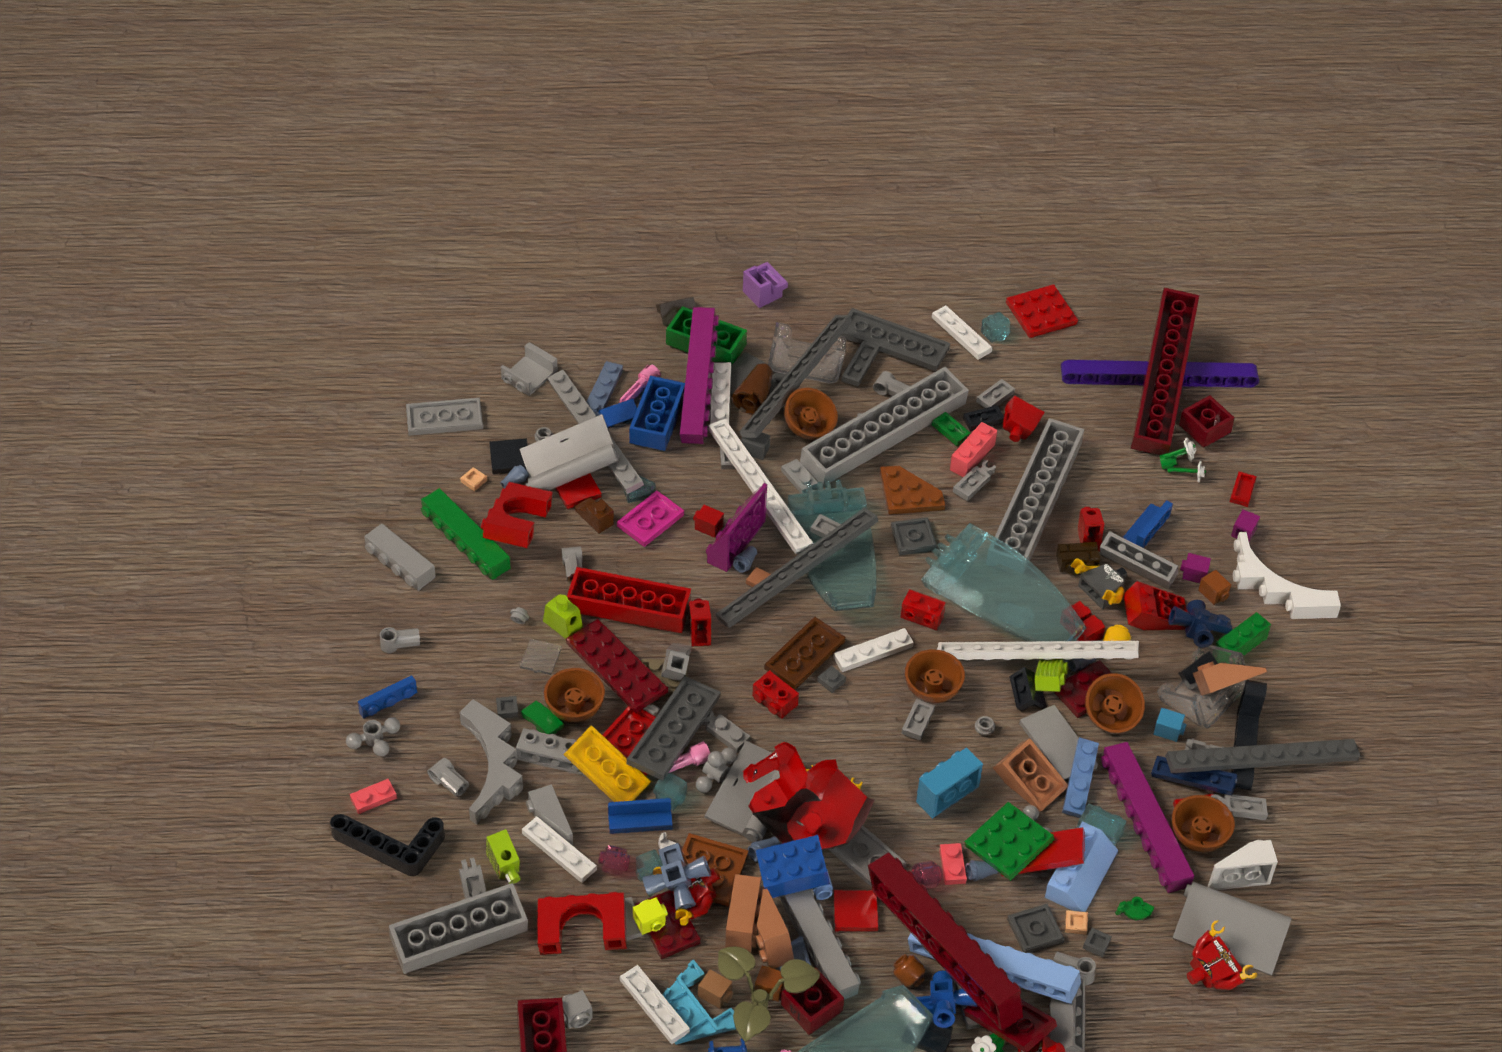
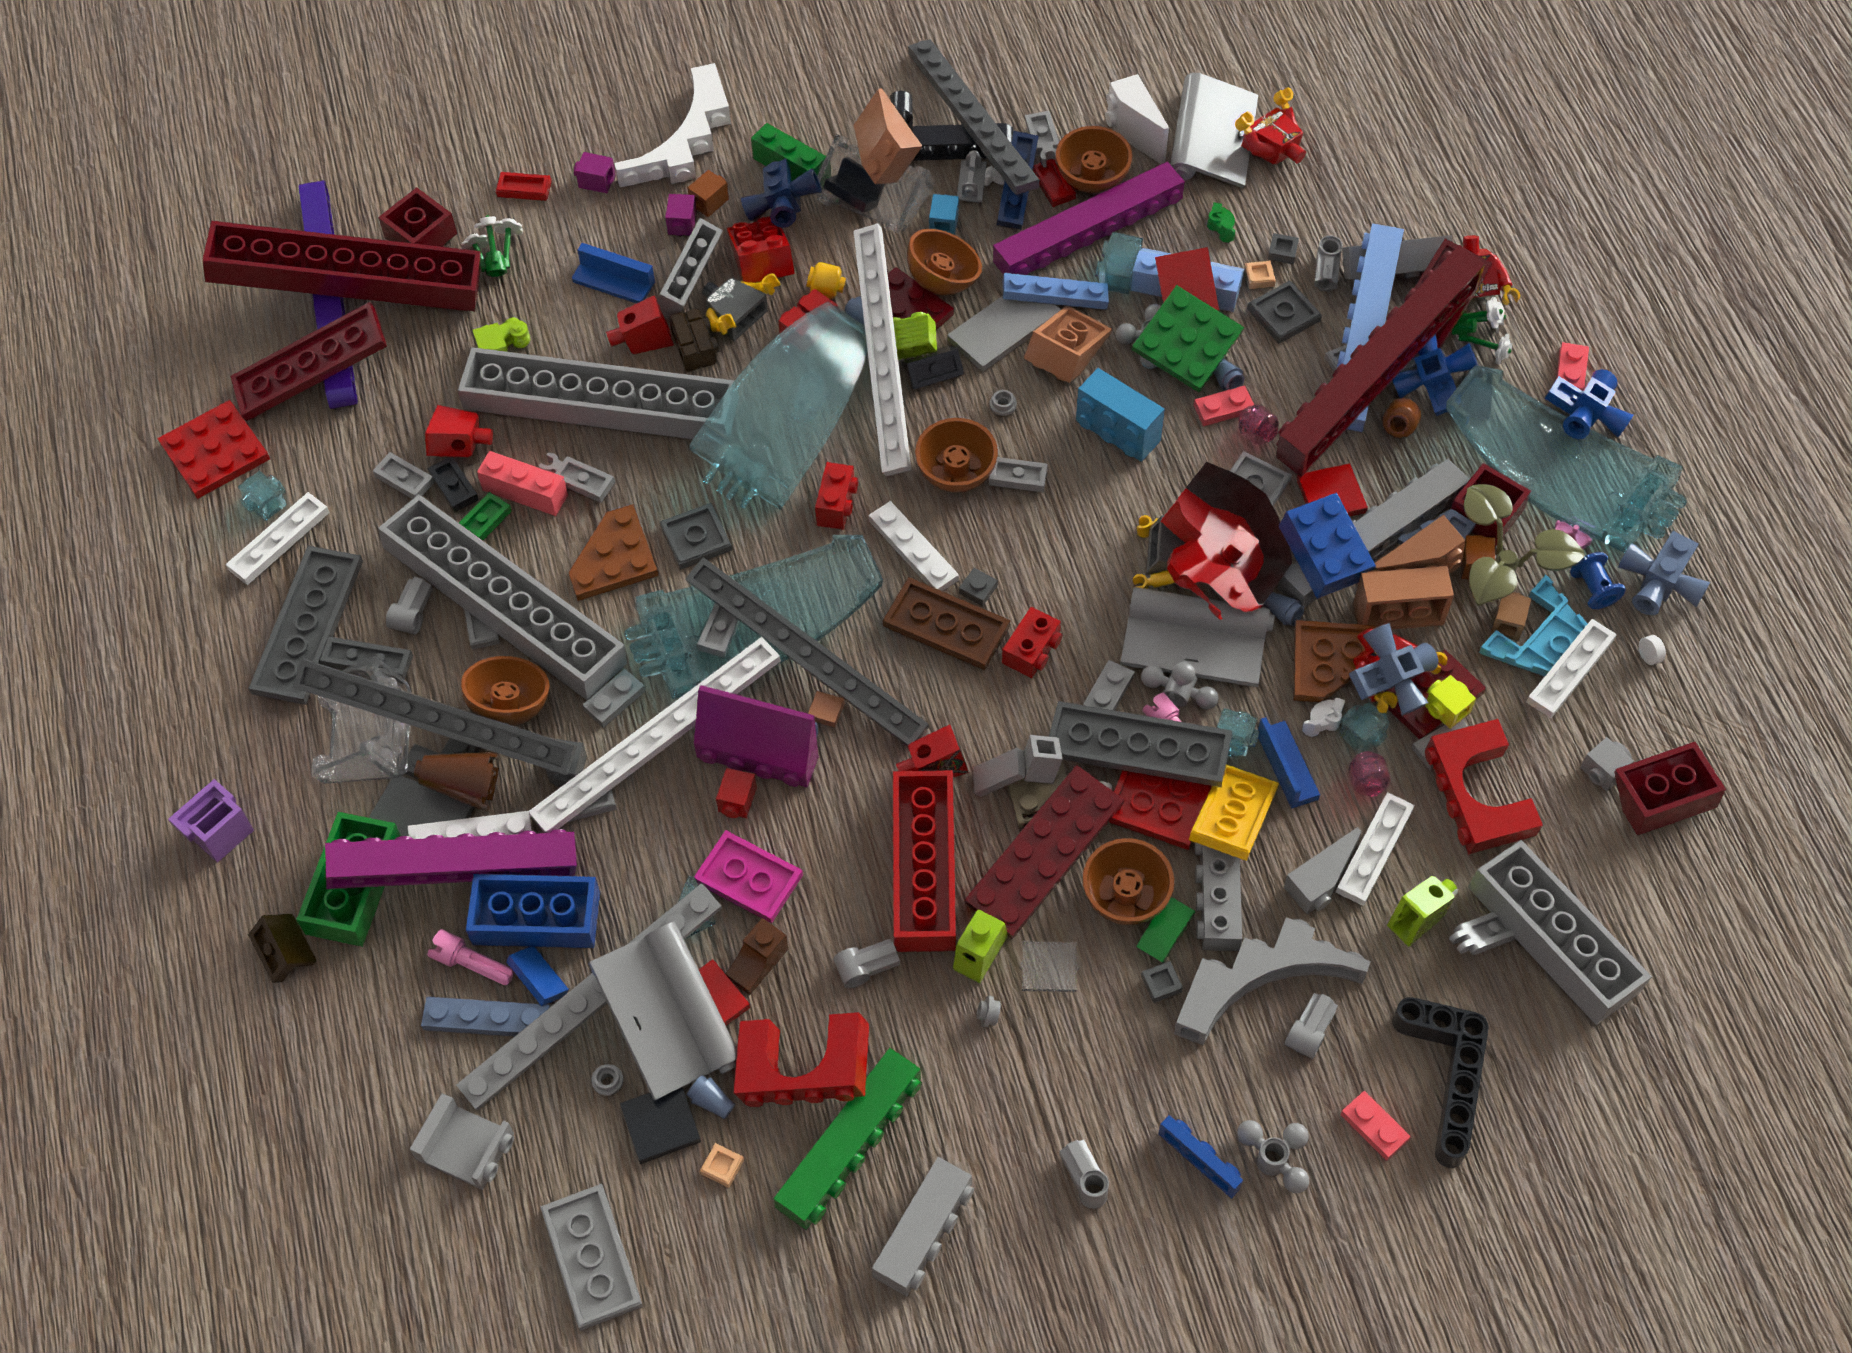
camera: 100 degrees left, 10 degrees up
none -> dark red plate [230,302,387,421]
none -> lime brick [472,317,530,352]

